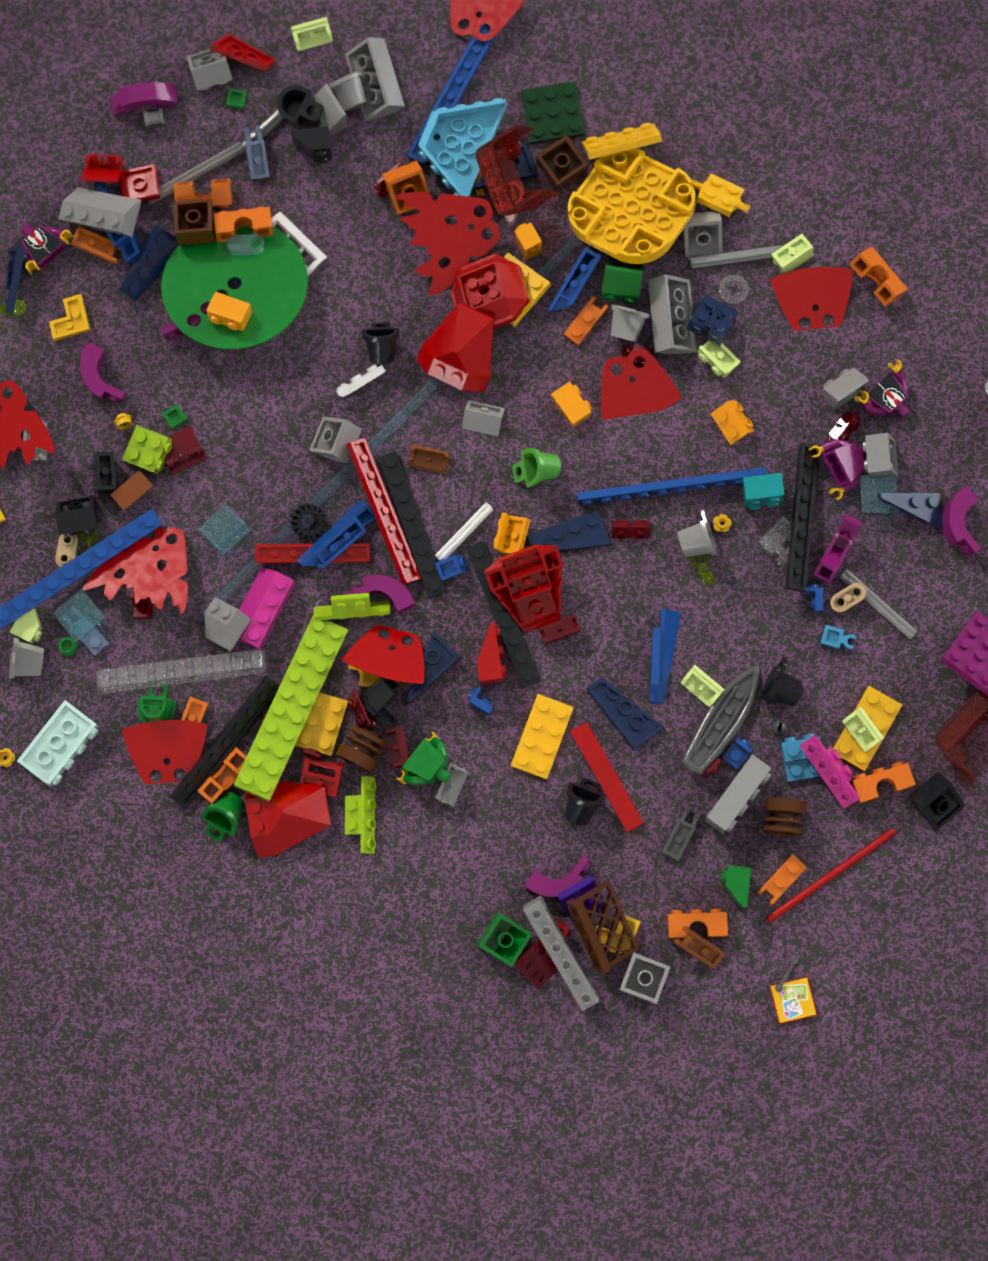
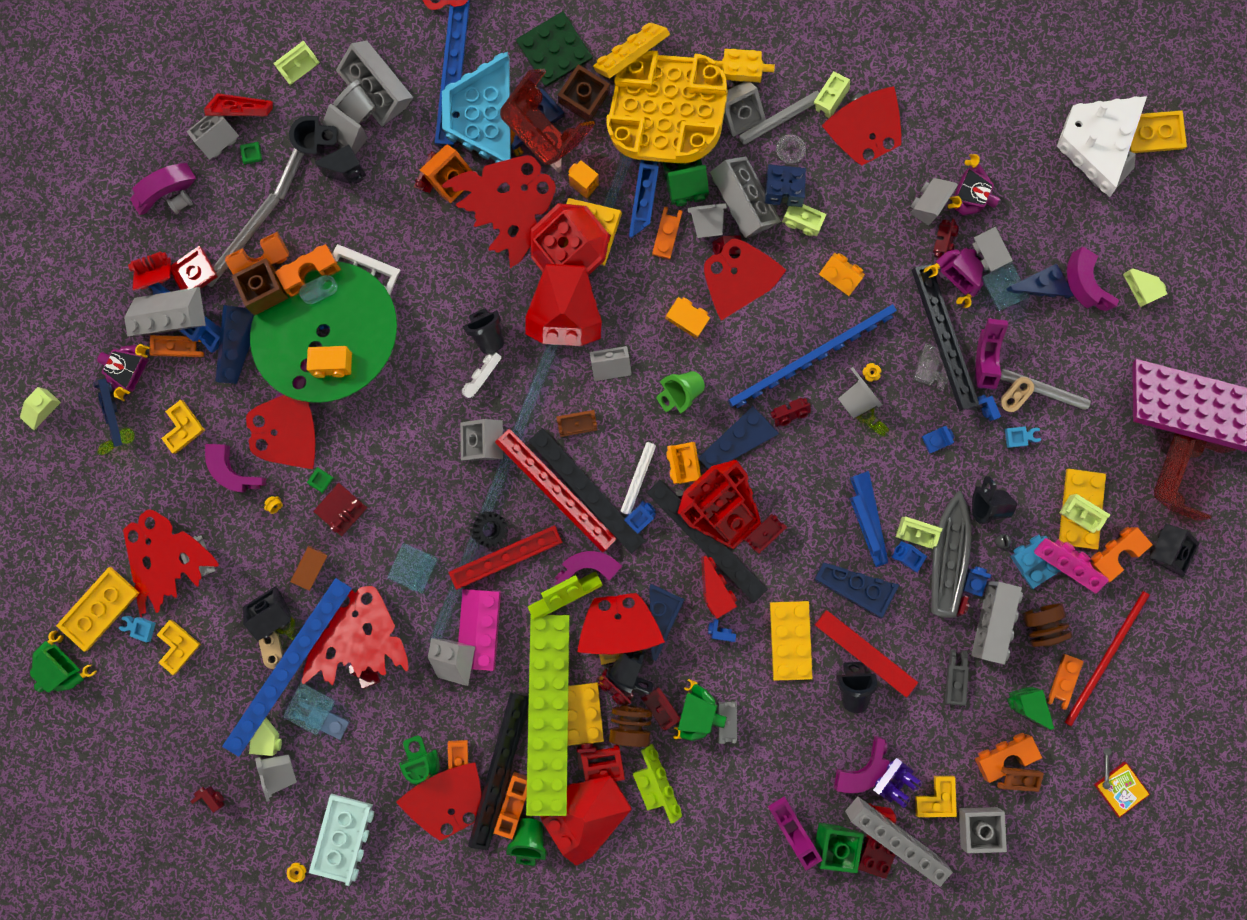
camera: 35 degrees left, 5 degrees up
green plate [58,637,78,656] -> none
black brick [92,452,116,494] -> none
clear beam [95,650,267,694] -> none
lime plate [122,425,172,475] -> none
sand blue hinge [244,126,270,180] -> none
blue wedge [296,500,376,568] -> none
reddish brown fence [566,880,639,973] -> none
teal brick [742,473,784,510] -> none
orange arch [849,247,908,307] -> none
none -> red piece [246,395,315,469]
none -> magenta arch [768,796,823,871]
none -> blue bracket [892,541,927,572]
none -> blue bracket [921,426,954,454]

